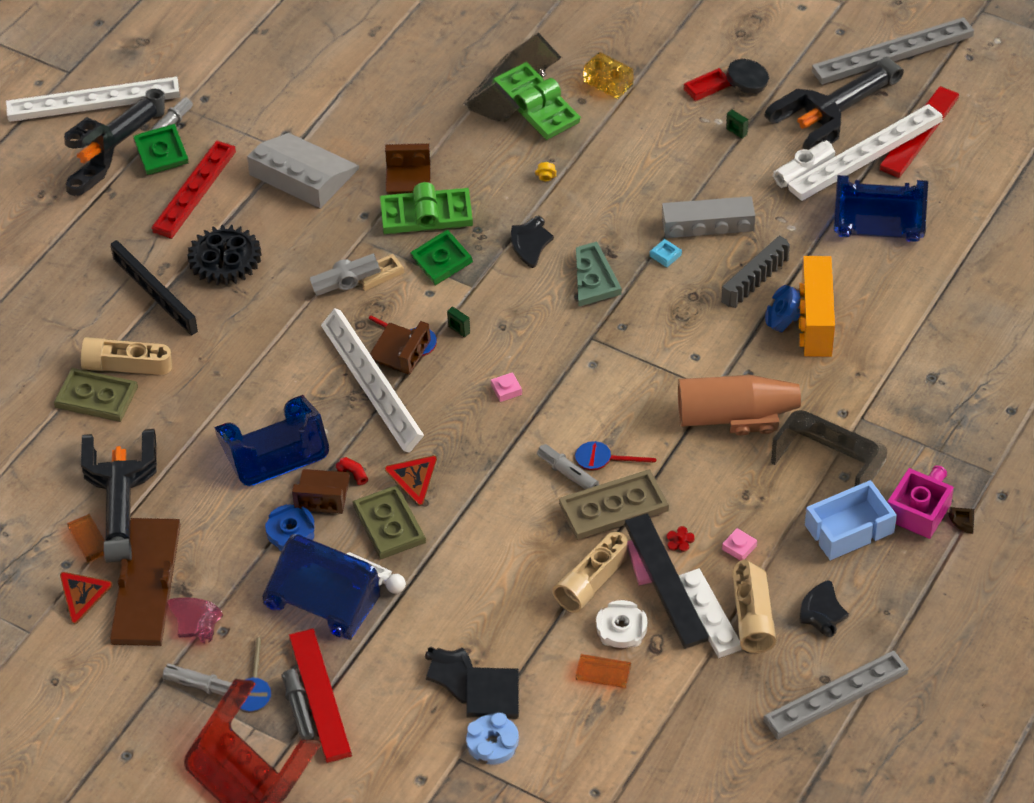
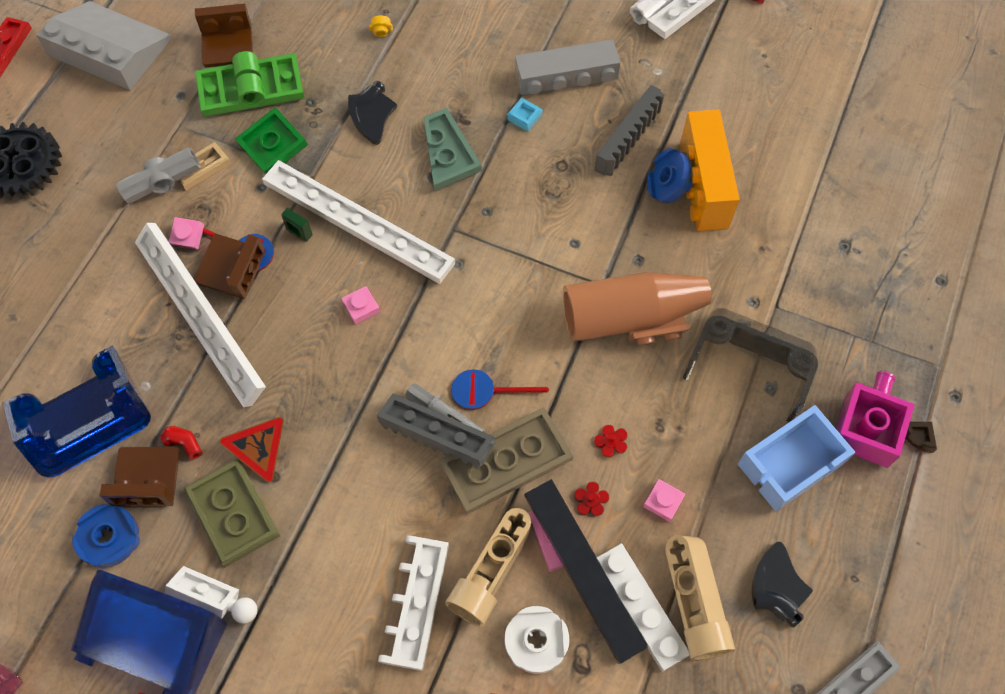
camera: 10 degrees left, 15 degrees up
clear blue windscreen [834,175,928,242] -> none
none -> bright pink plate [169,217,204,250]
none -> white plate [262,160,455,284]
none -> dark grey gear [377,393,496,470]
none -> white hinge [378,535,449,671]
none -> red plant [594,425,628,458]

